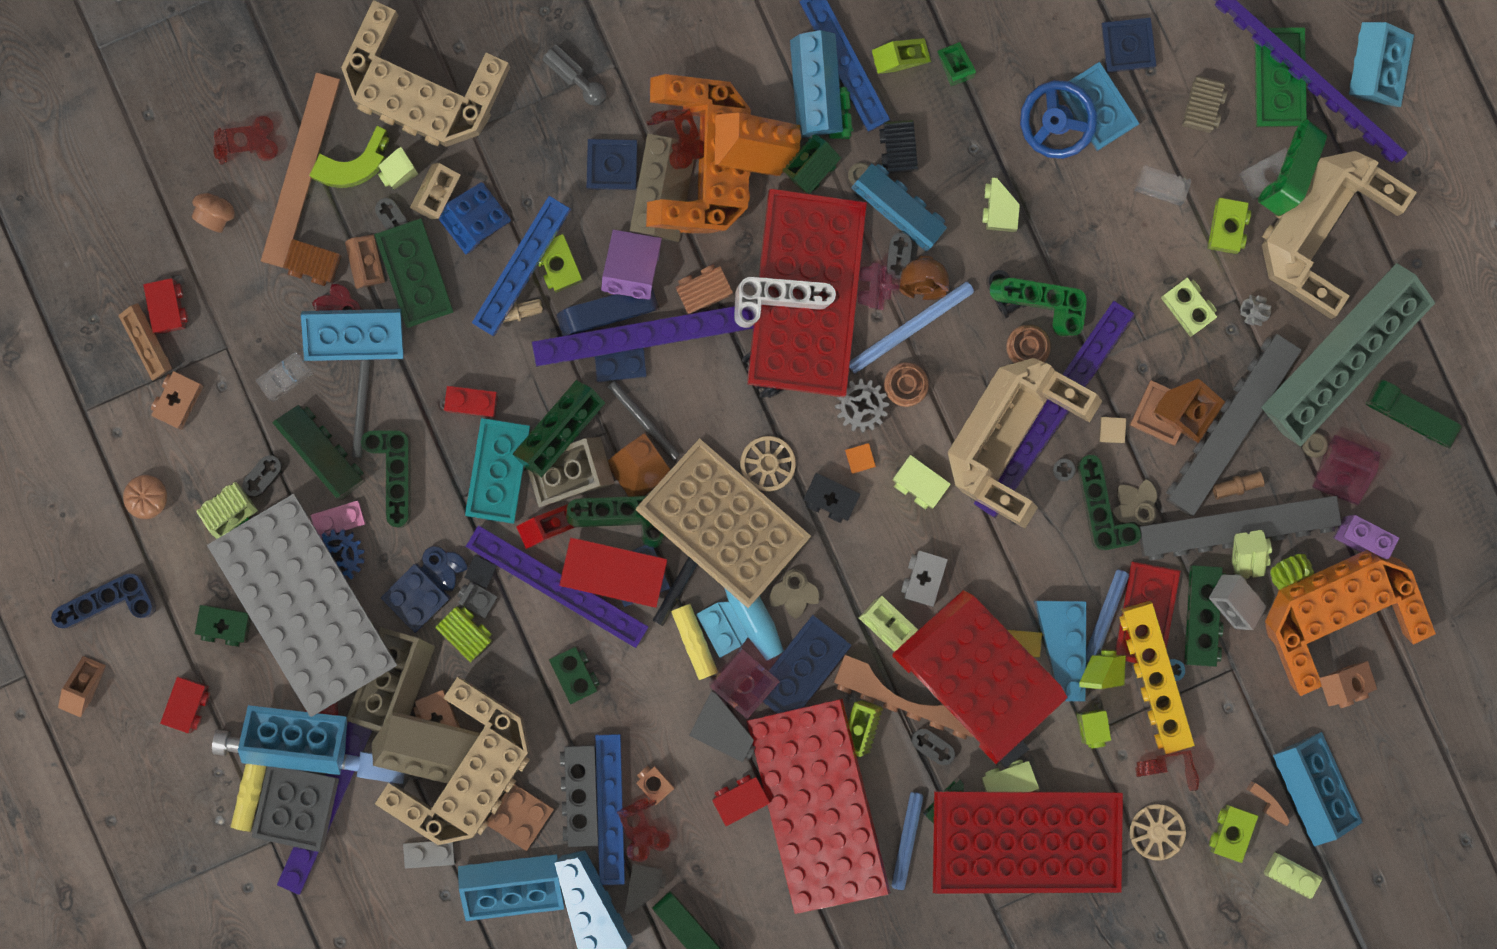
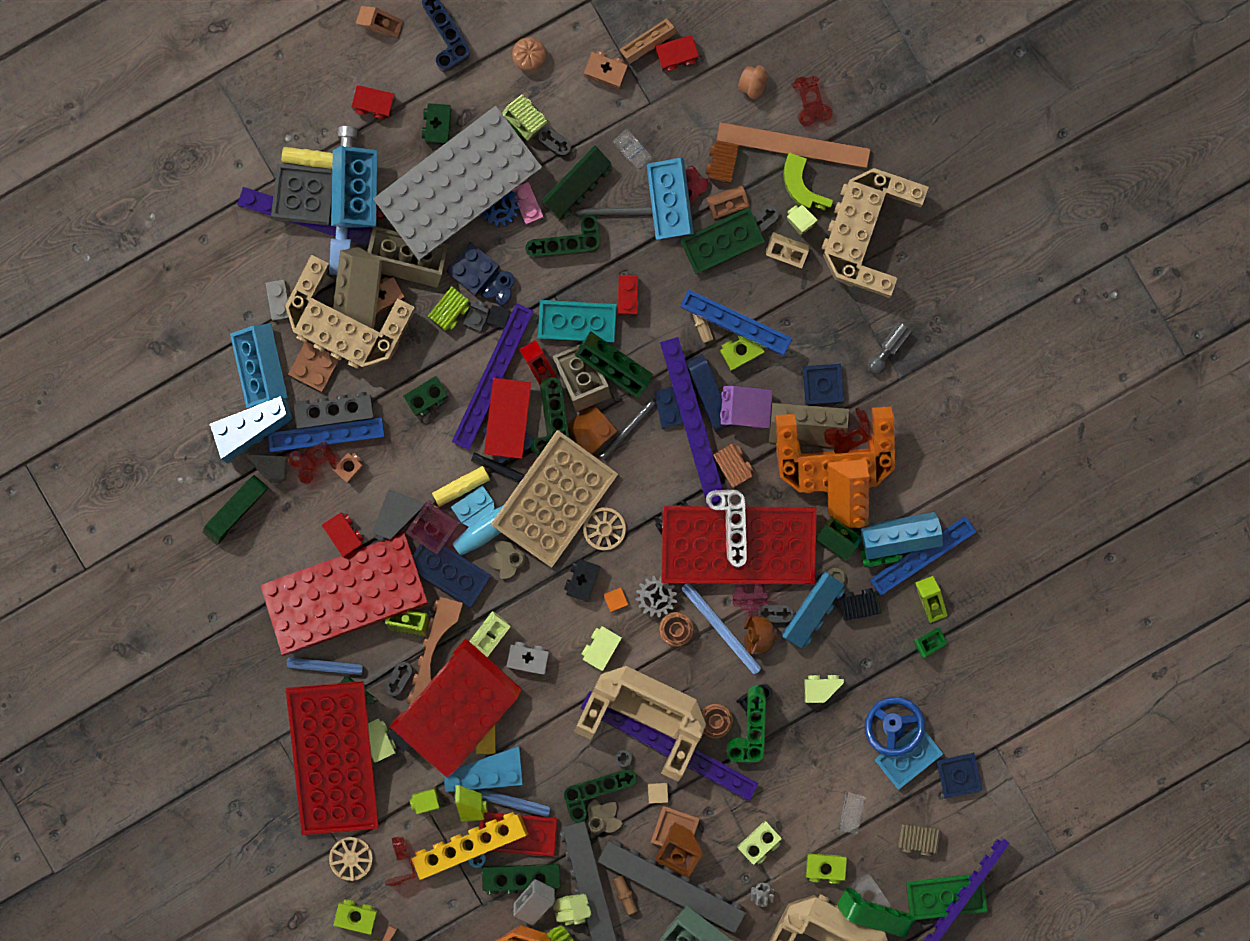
camera: 85 degrees right, 0 degrees up
blue bracket [439,182,511,255] -> none

